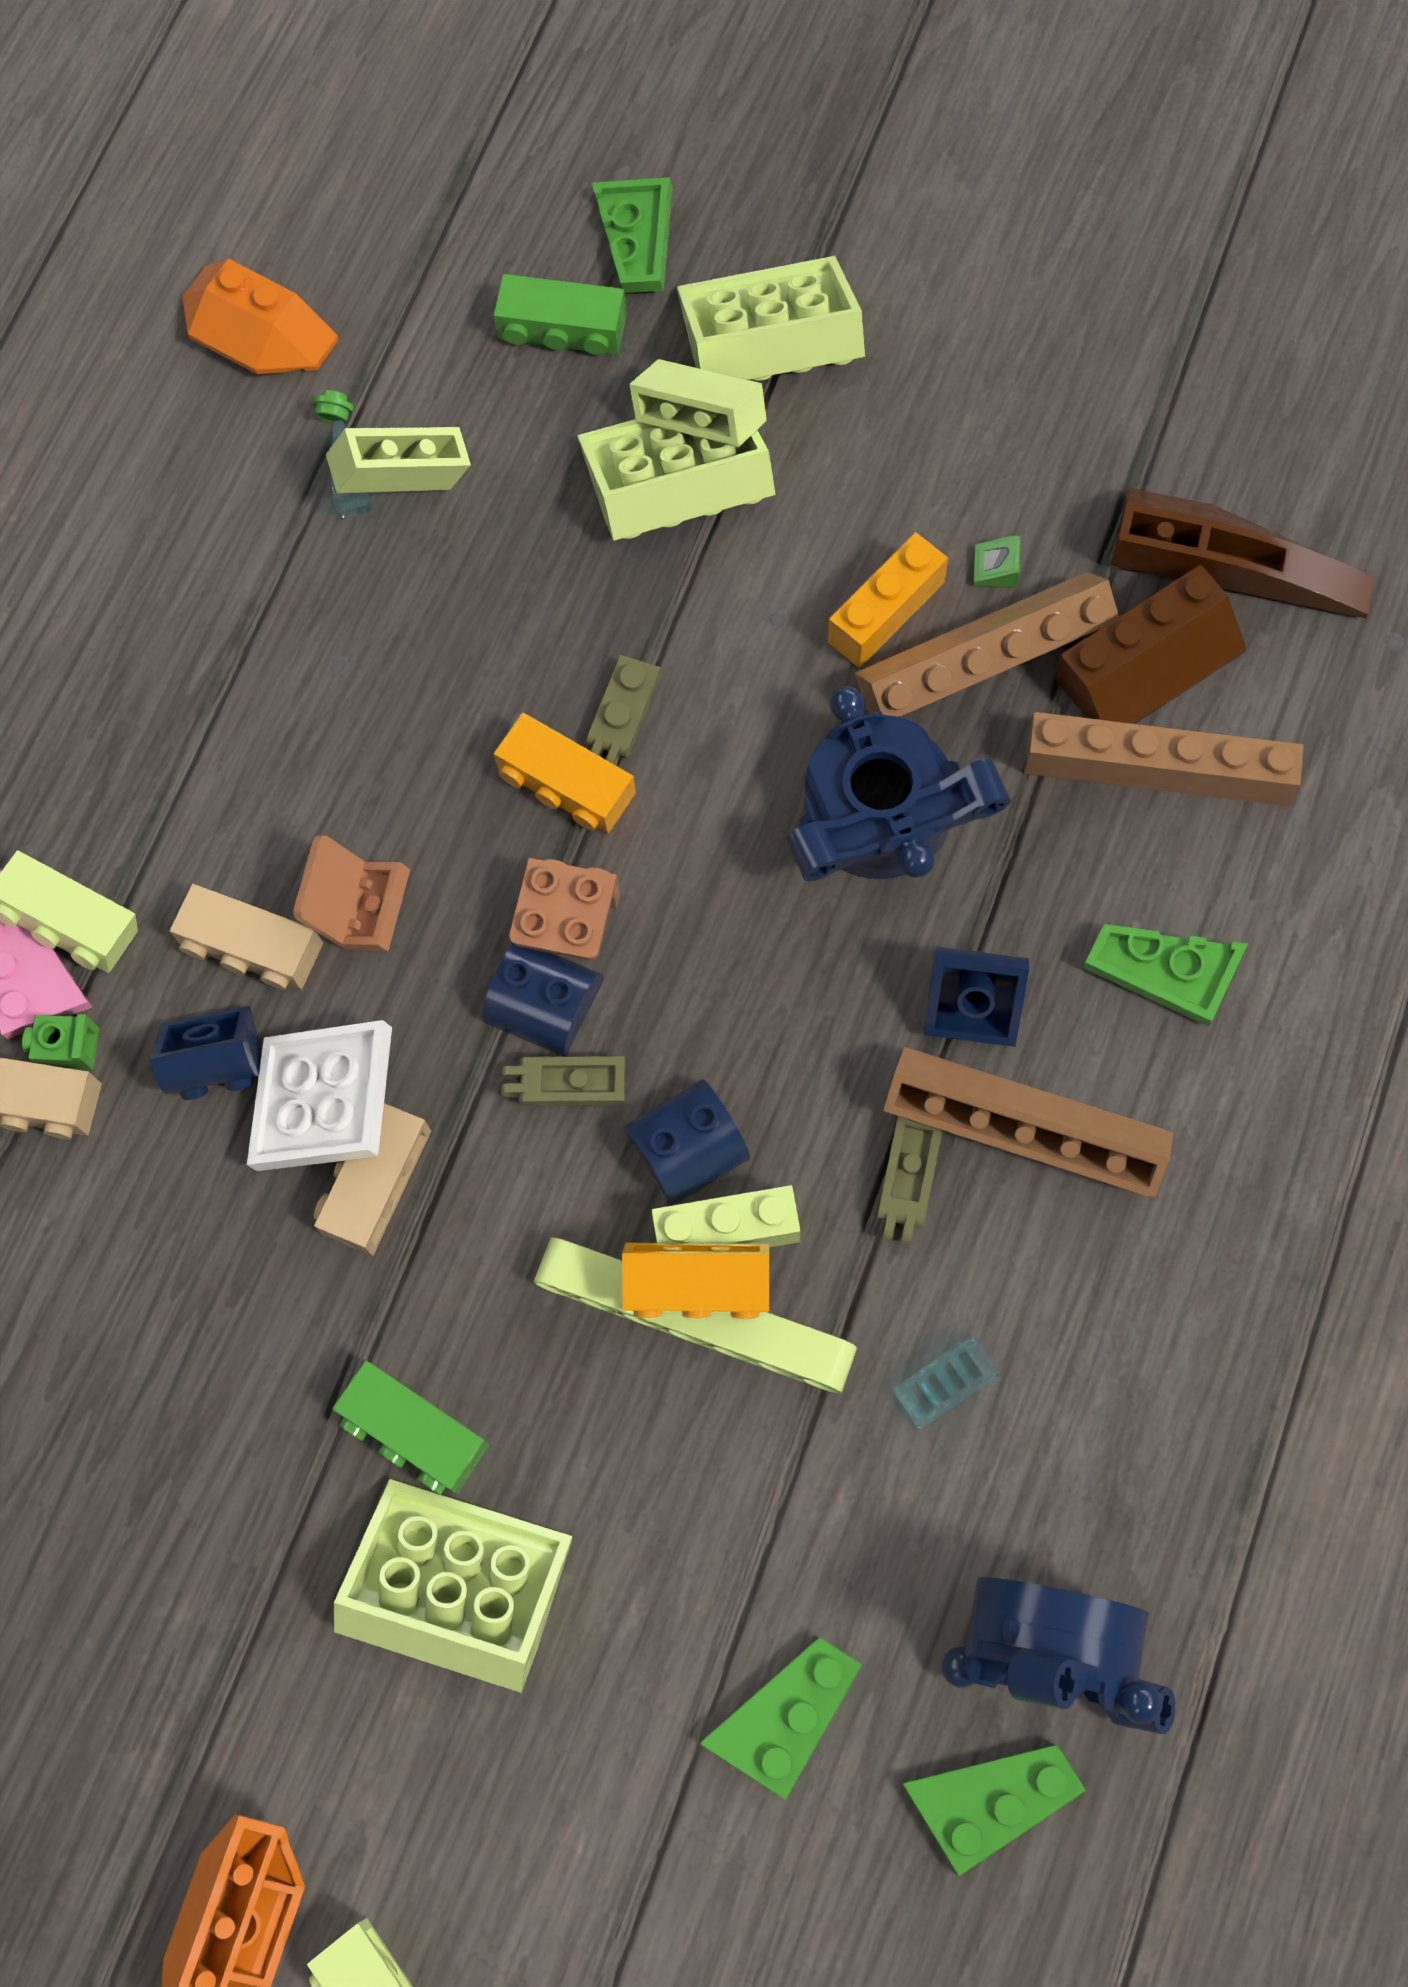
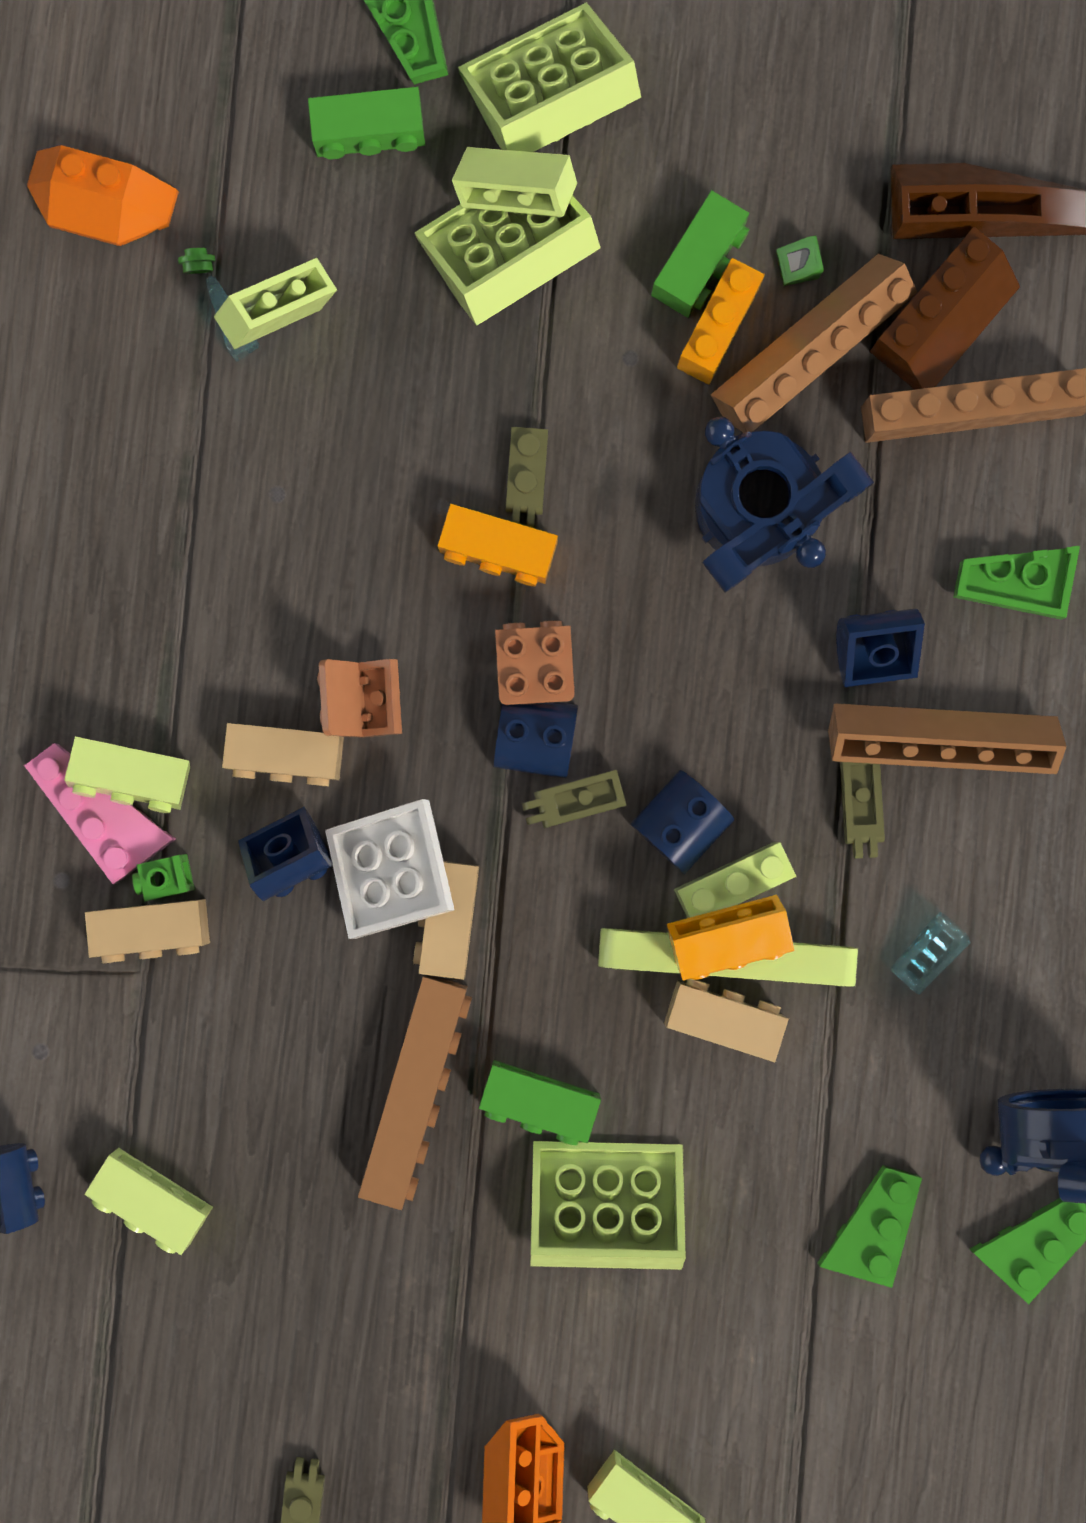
camera: 25 degrees left, 15 degrees up
none -> medium nougat brick [358,975,472,1210]
none -> bright green brick [651,190,750,318]
none -> tan brick [664,979,789,1062]

